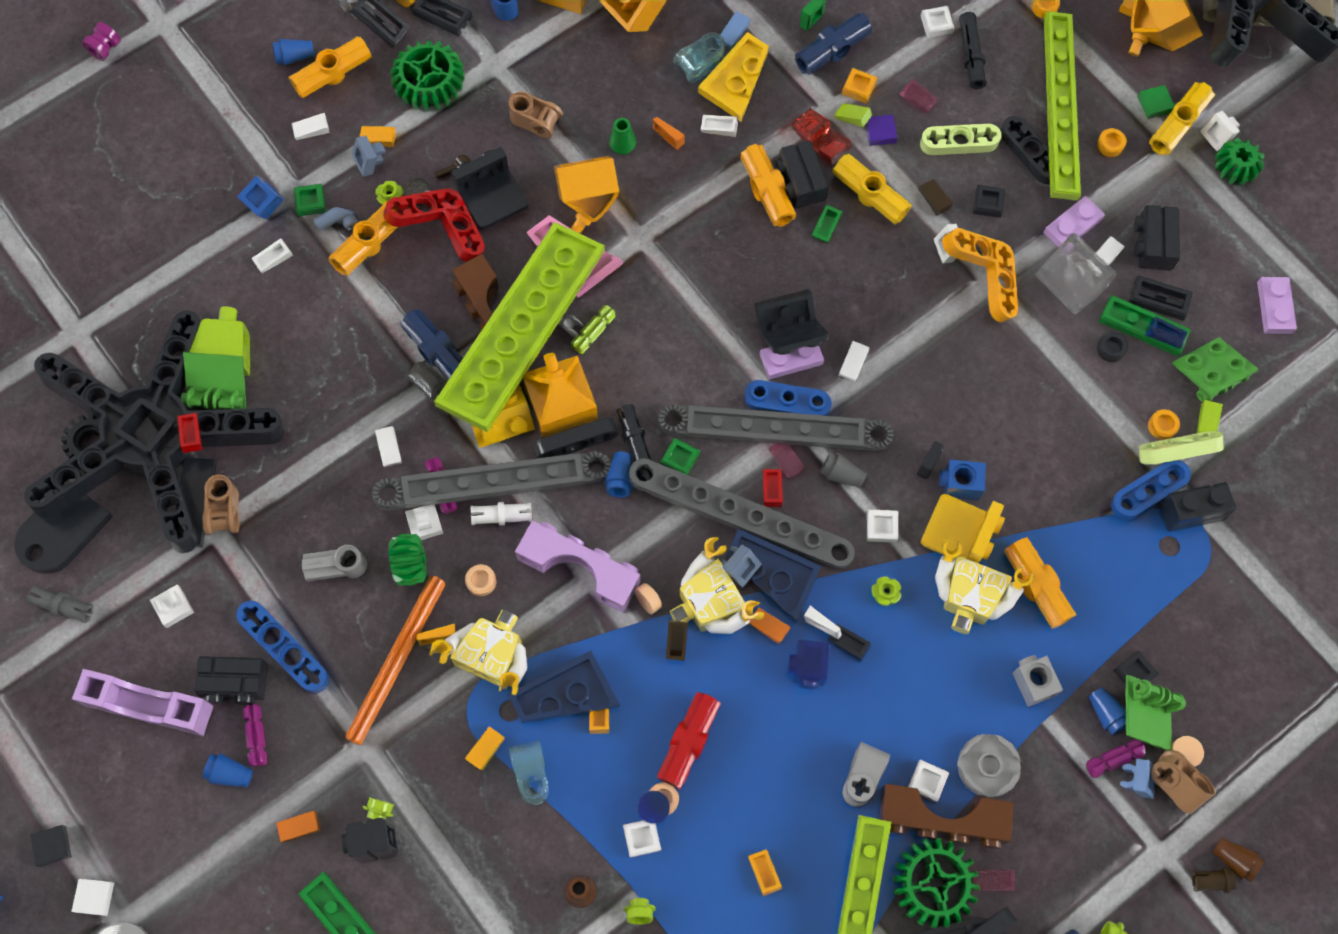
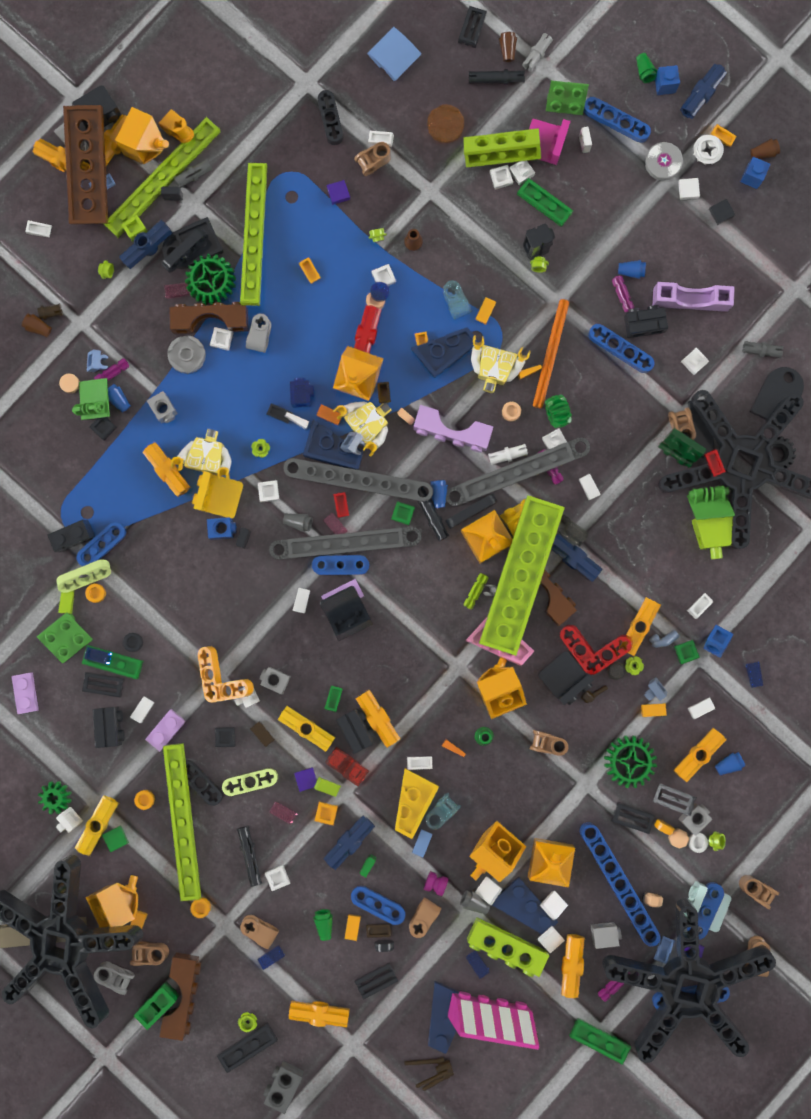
camera: 175 degrees right, 15 degrees up
orange piece [276,811,321,843] -> none
light grey piece [302,545,368,582] -> none
clear brick [1035,233,1117,315] -> none
medium nougat piece [1151,750,1216,814] -> none
none -> light grey brick [259,667,291,694]
none -> light orange piece [333,346,383,401]
none -> dark green plate [658,428,706,468]
none -> clear blue piece [746,662,763,688]

